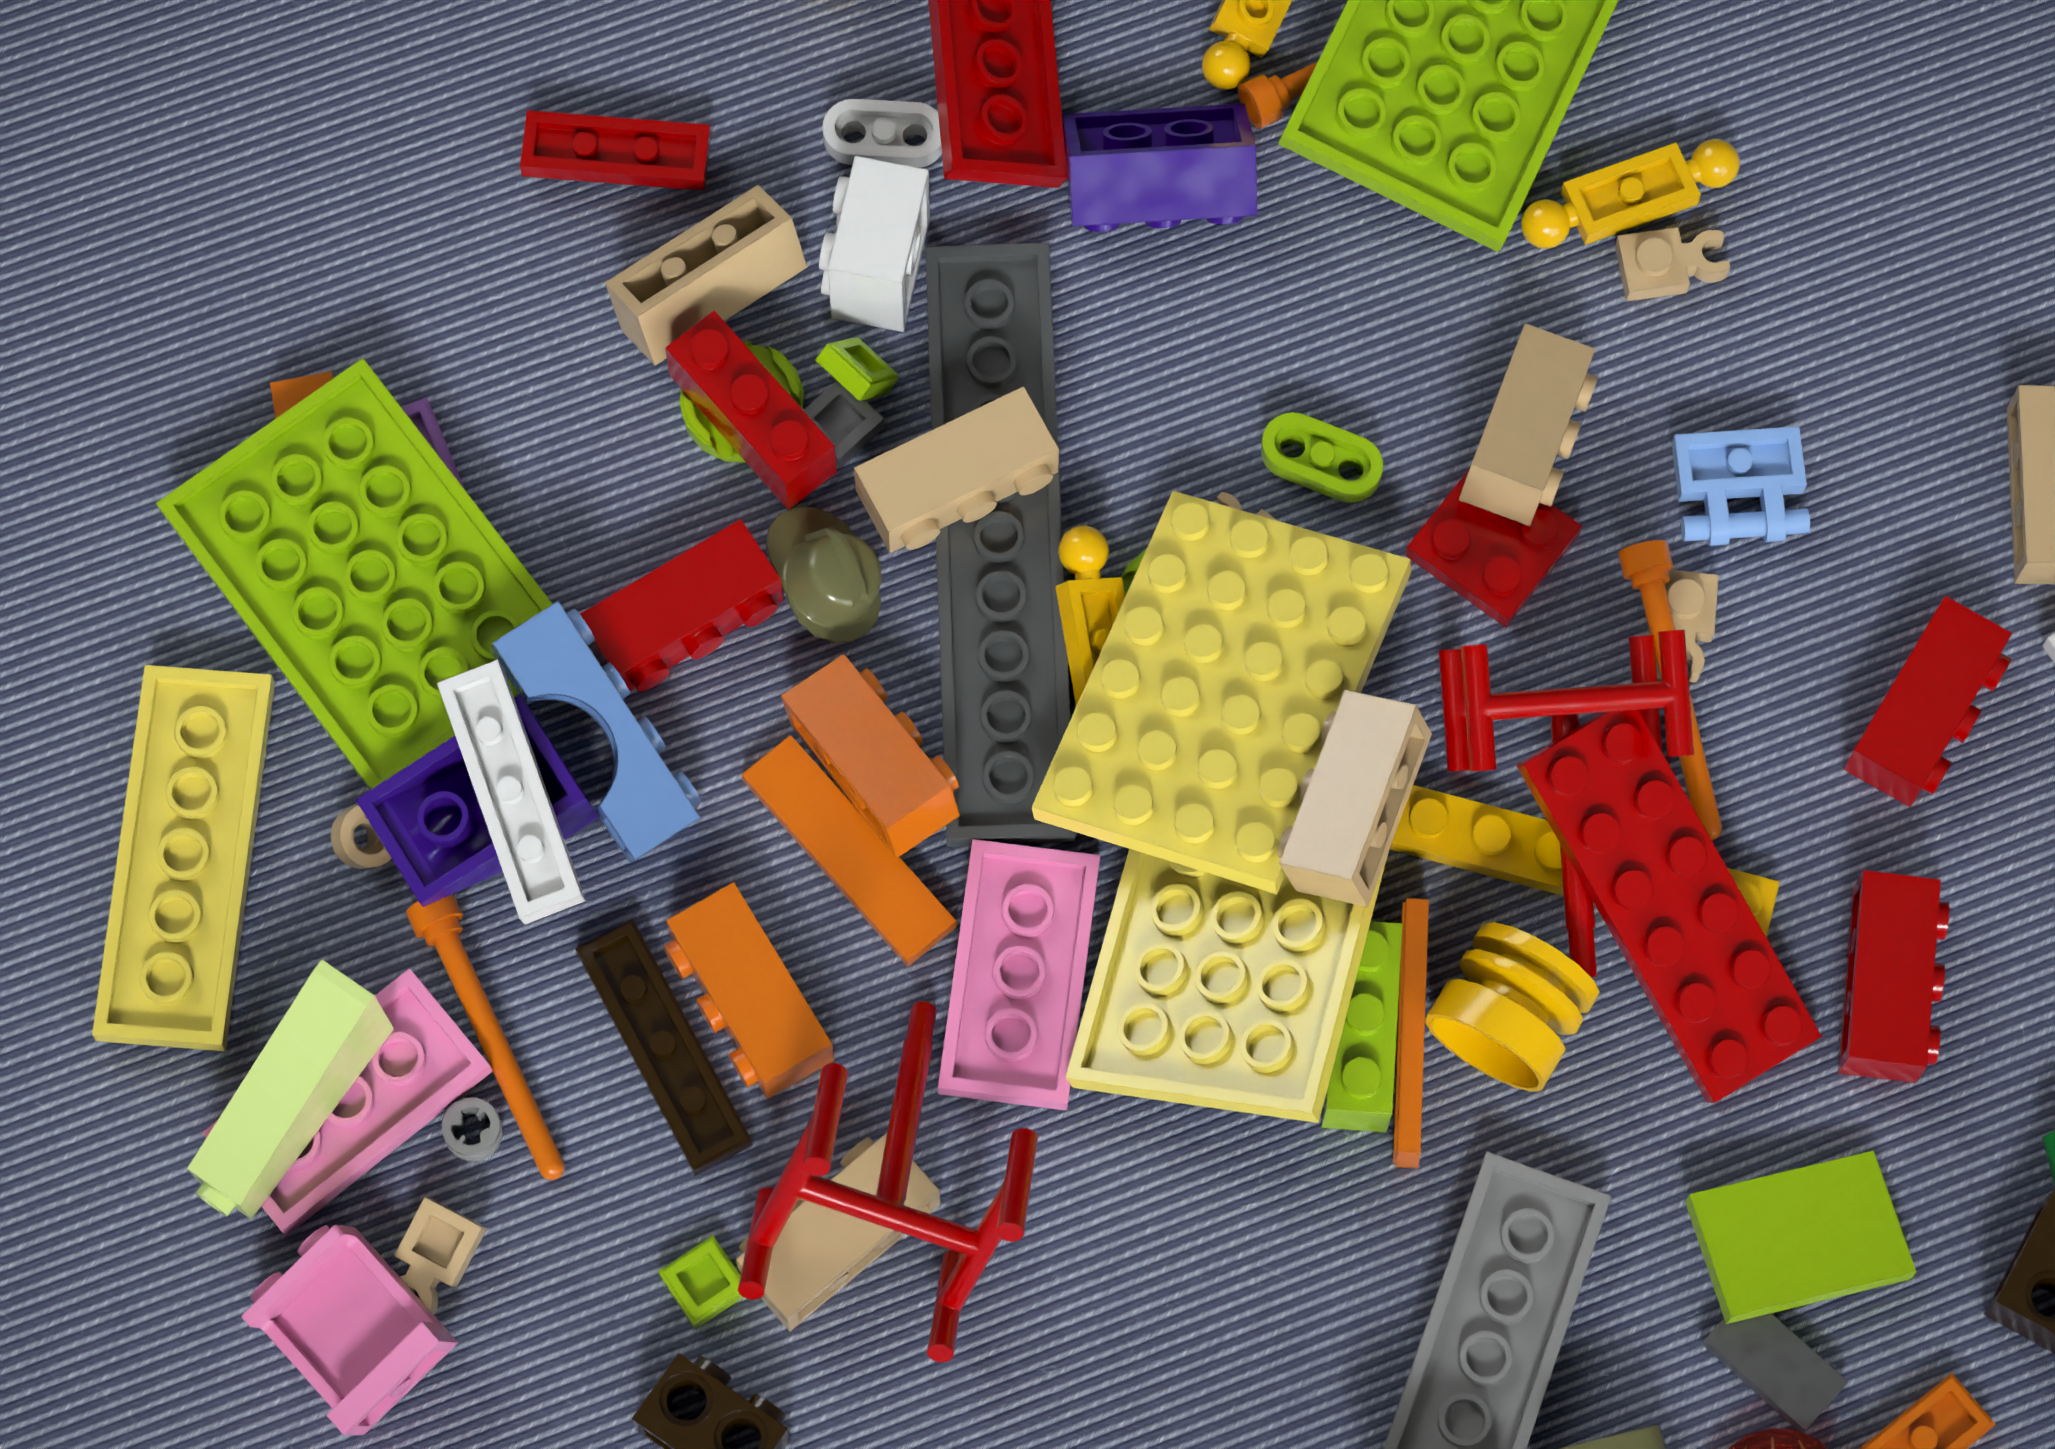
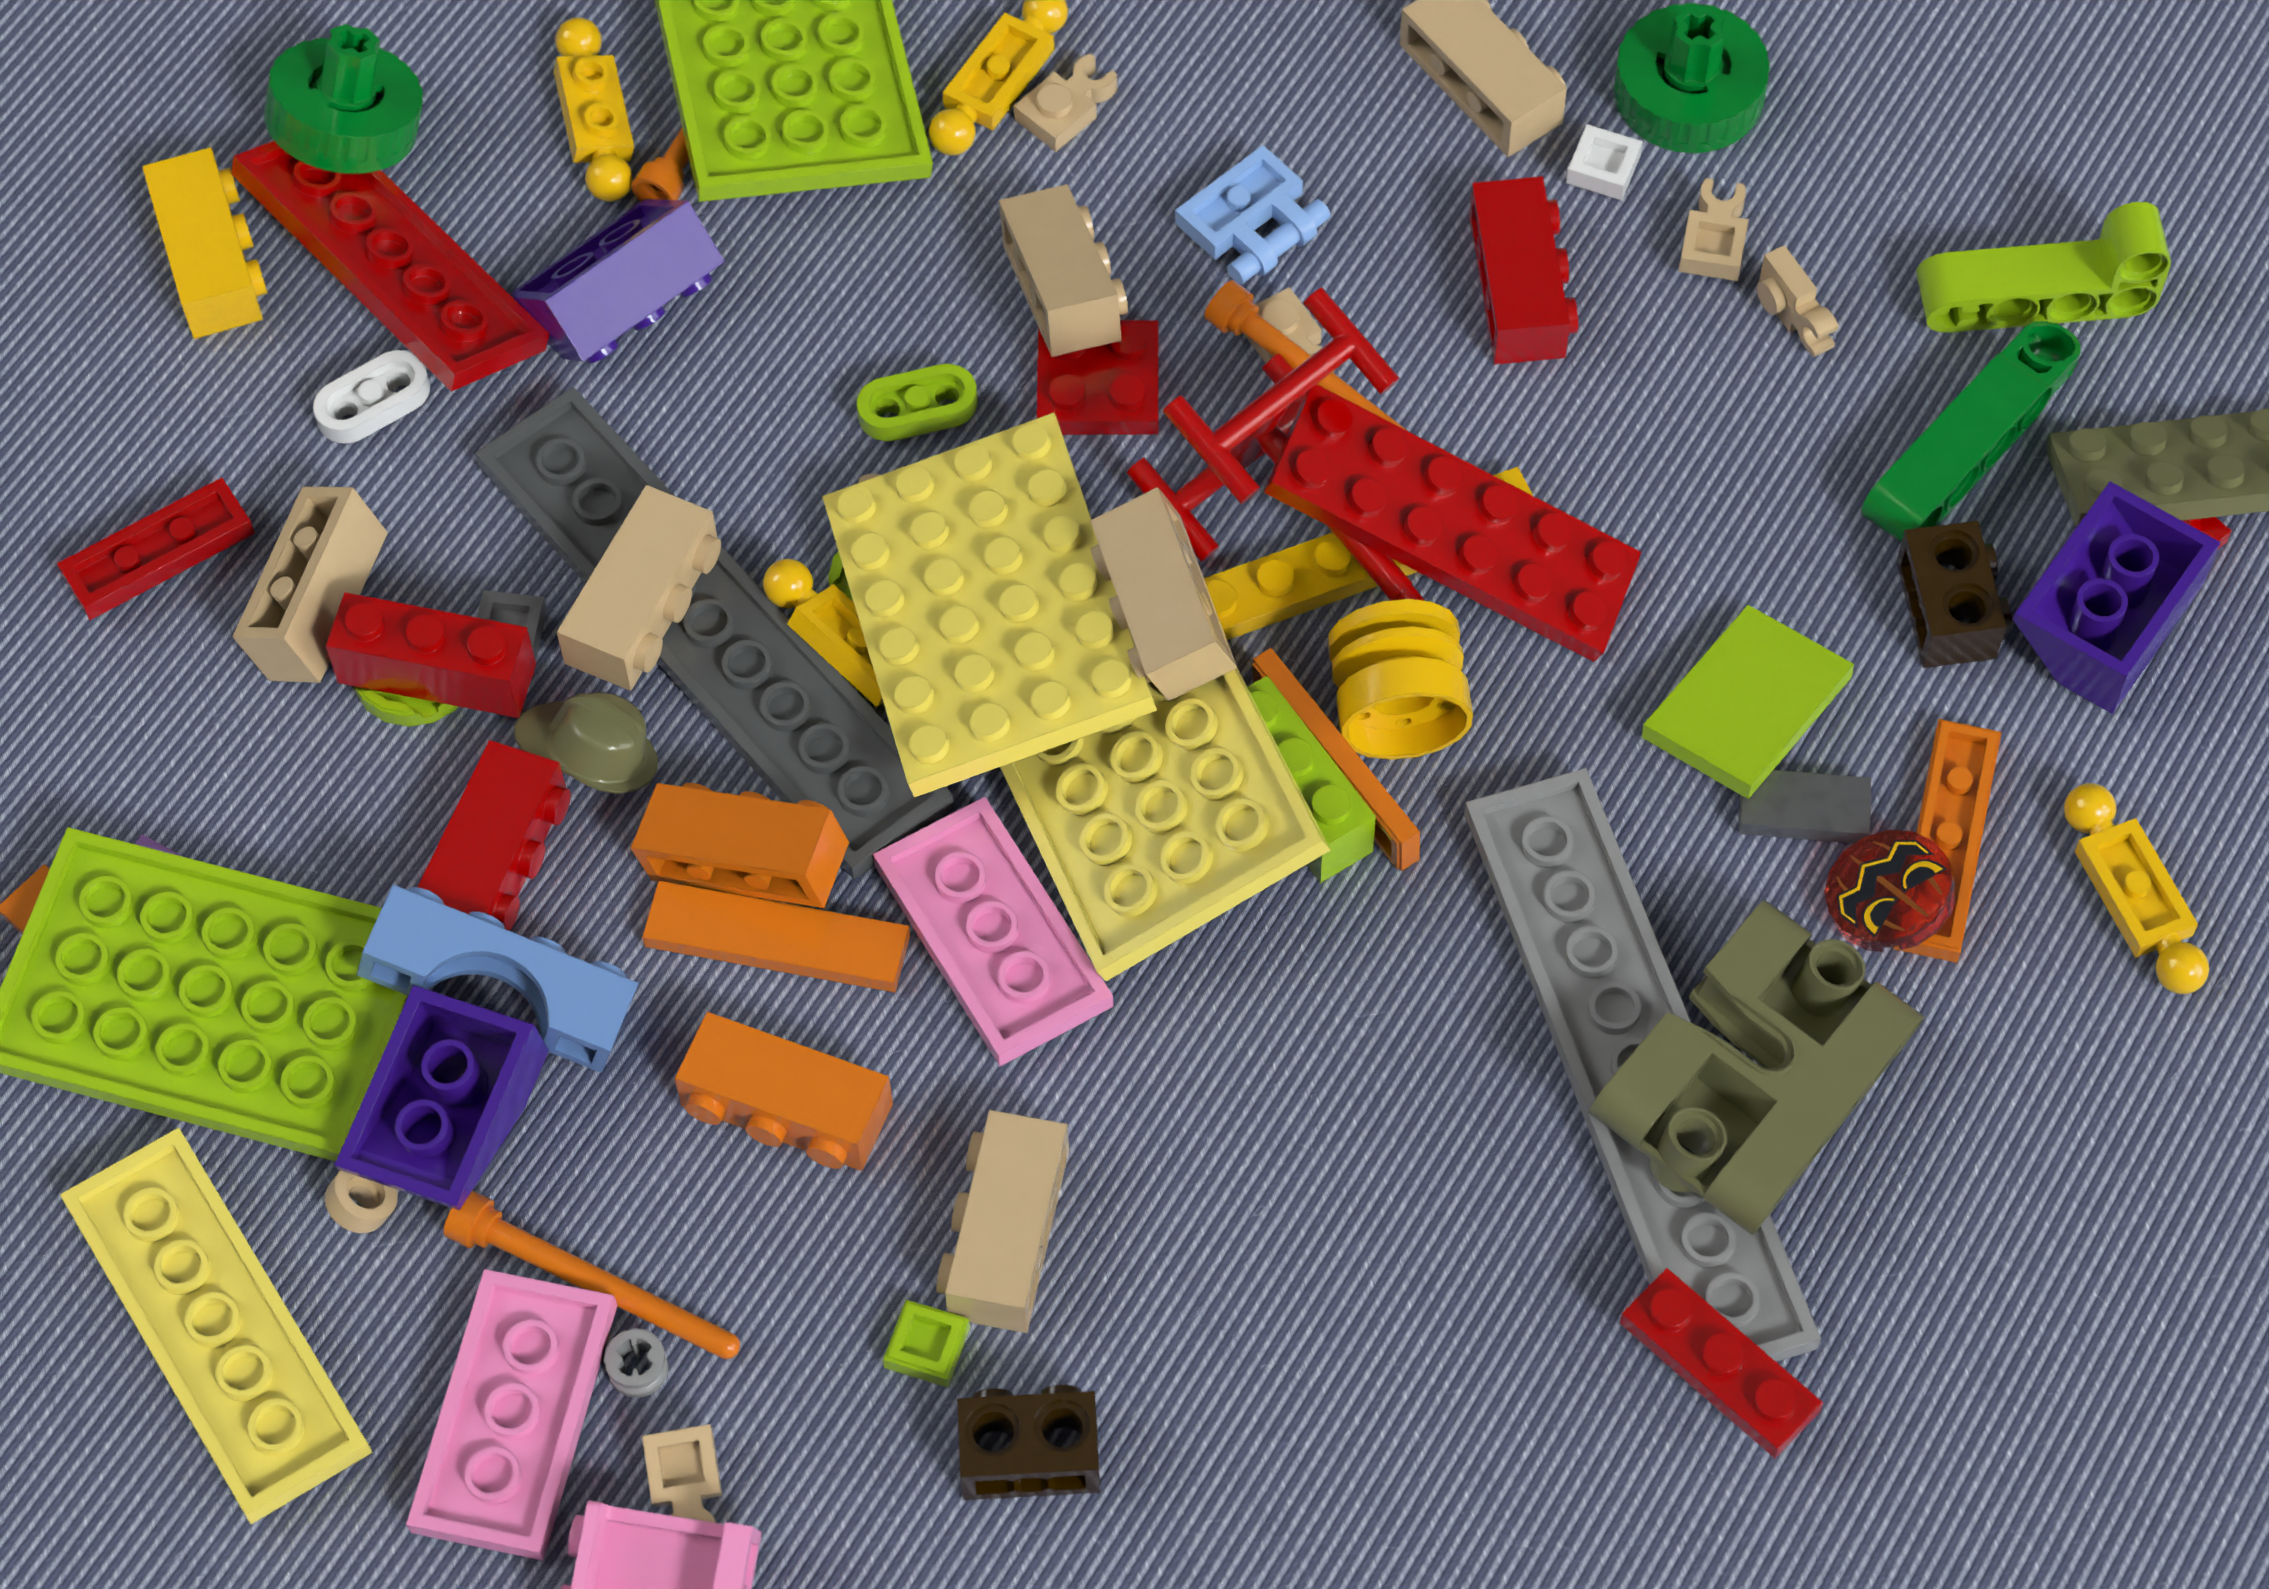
camera: 35 degrees left, 10 degrees down
yellowish green slope [187,959,394,1219] -> none
white plate [437,660,586,924] -> none
dark brown tile [575,919,753,1176] -> none
red piece [738,1001,1038,1362] -> none
lime tile [815,337,899,401] -> none
white brick [819,156,930,332] -> none
red brick [1838,870,1950,1083] -> none

